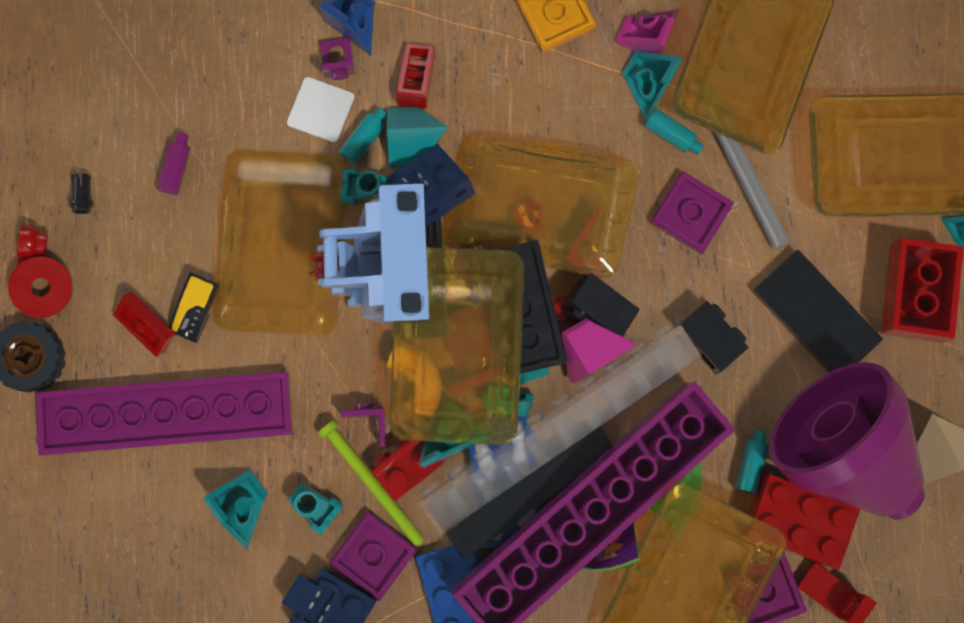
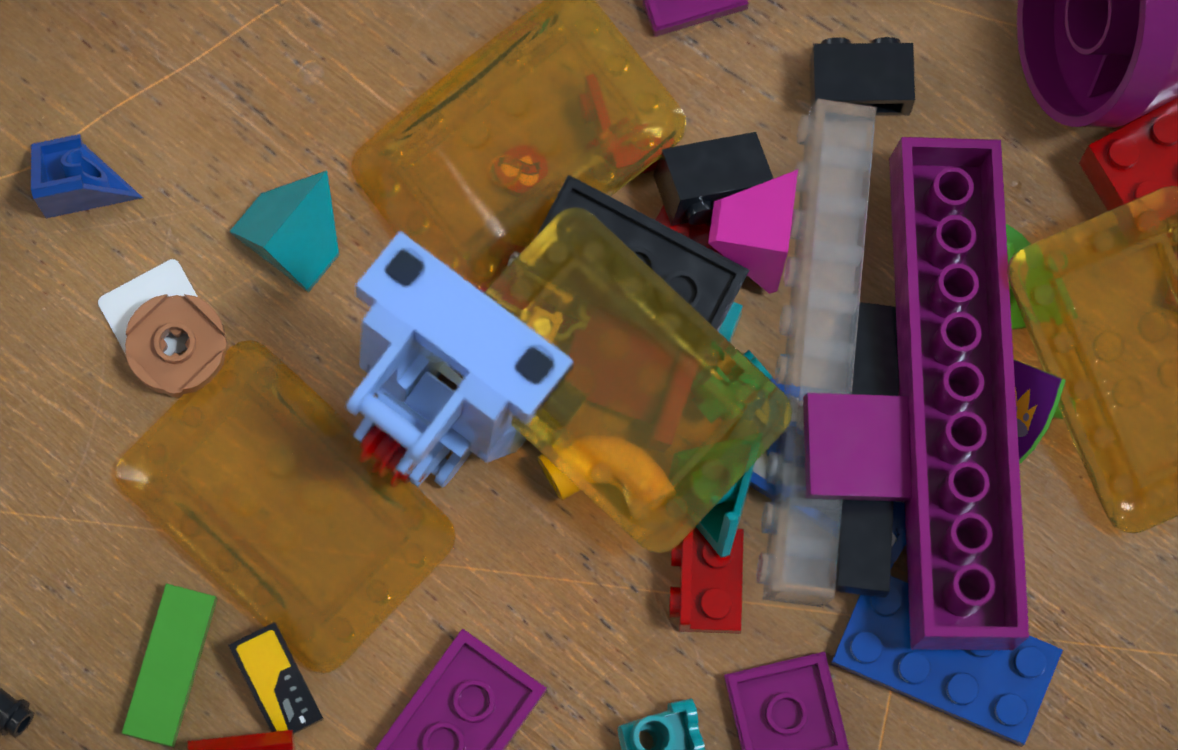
camera: 45 degrees left, 5 degrees down
magenta cylinder [156,133,191,195] -> none
lime bar [318,419,424,546] -> none
magenta bracket [320,38,355,80] -> none
teal cylinder [338,108,387,165] -> none
teal plate [340,168,390,205] -> none
magenta bracket [341,403,387,448] -> none
dark blue piece [387,143,476,228] -> none
red slope [396,43,436,109] -> none
teal cylinder [735,430,769,494] -> none
none -> bright green tile [122,583,218,748]
none -> nougat plate [125,294,229,398]
none -> magenta tile [803,393,912,501]

